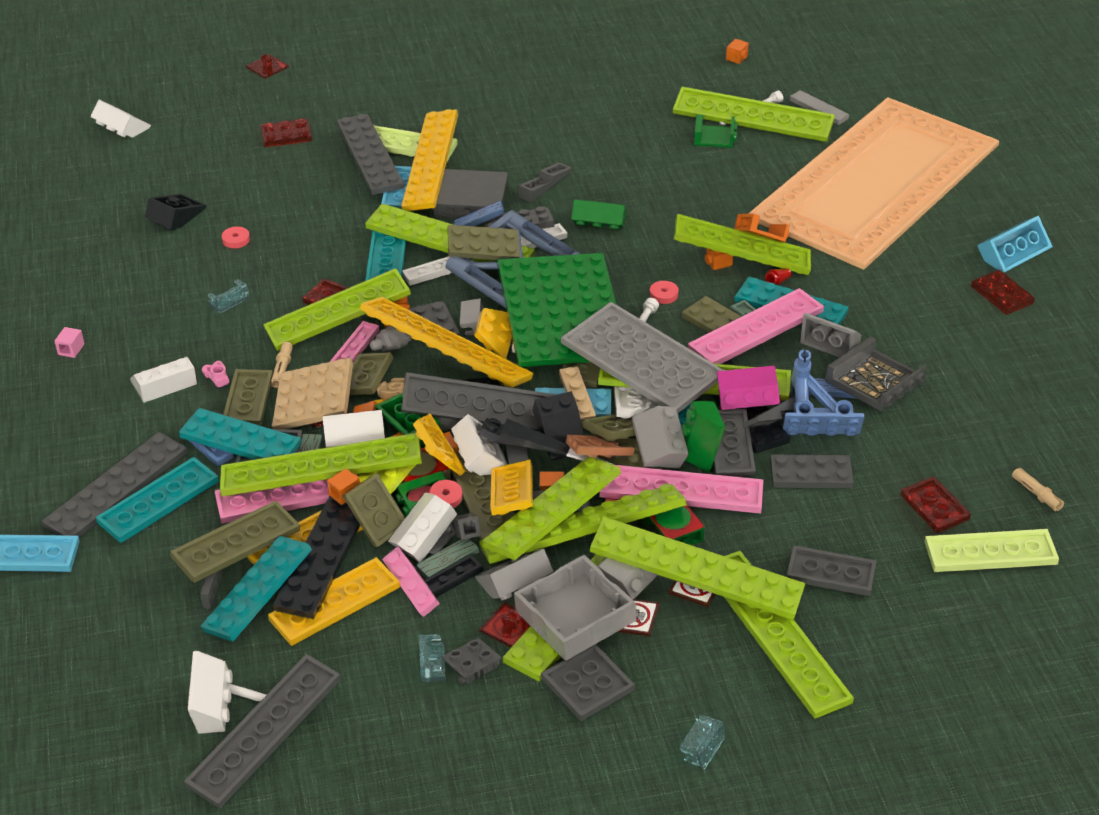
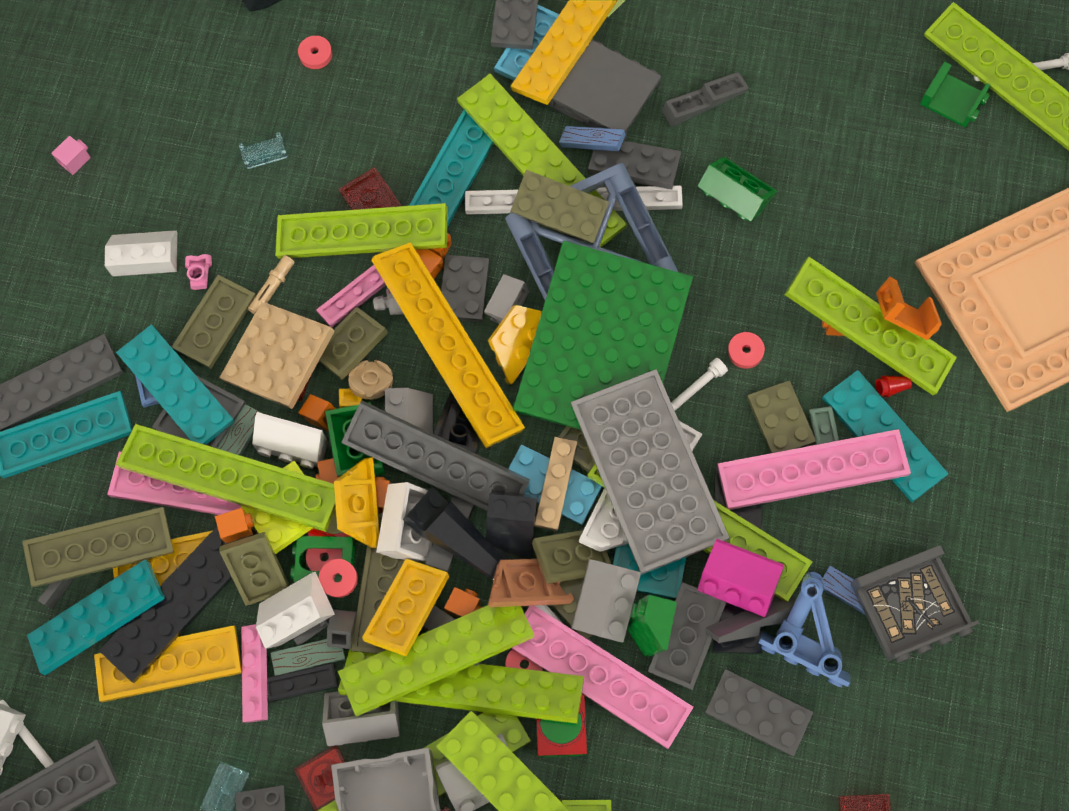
camera: 30 degrees right, 30 degrees up
light grey slope [800,313,862,357] -> none

